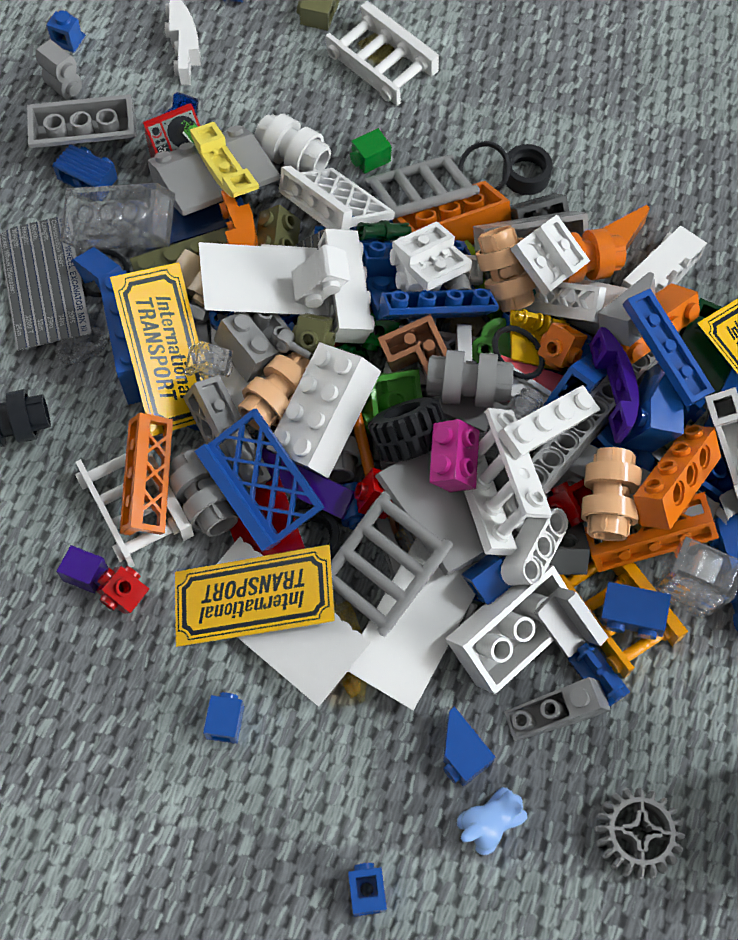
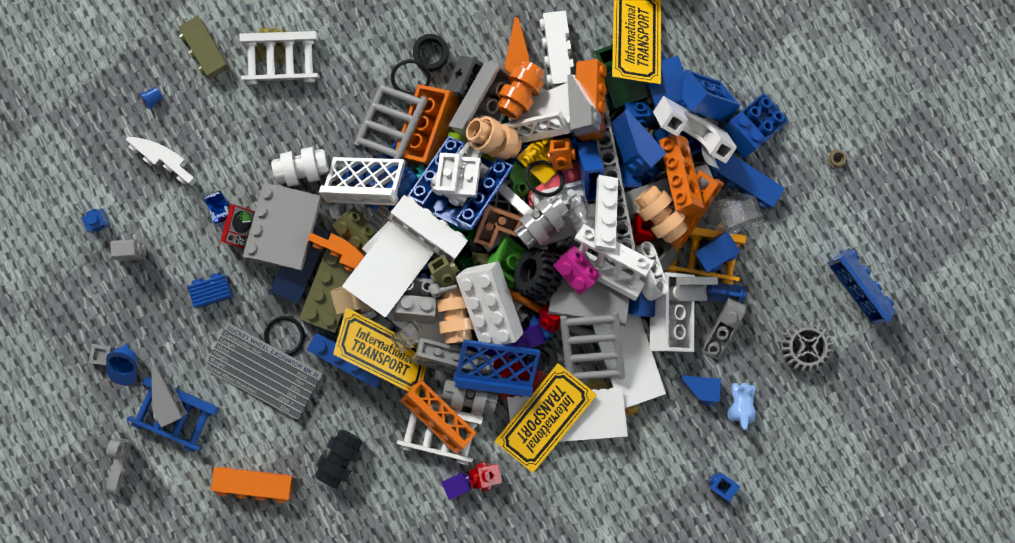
camera: 50 degrees left, 20 degrees up
light grey slope [27,94,138,148] -> none
clear brick [60,183,175,250] -> none
blue slope [71,247,123,291] -> none
light yellow slope [190,122,259,198] -> none
blue brick [203,692,245,744] -> none
white brick [291,245,351,308] -> none
green brick [350,128,392,174] -> none
dark green pin [356,220,412,243] -> none
white slope [510,214,590,296] -> none
dark purple slope [589,327,639,443] -> none
blue plate [622,288,715,407] -> none

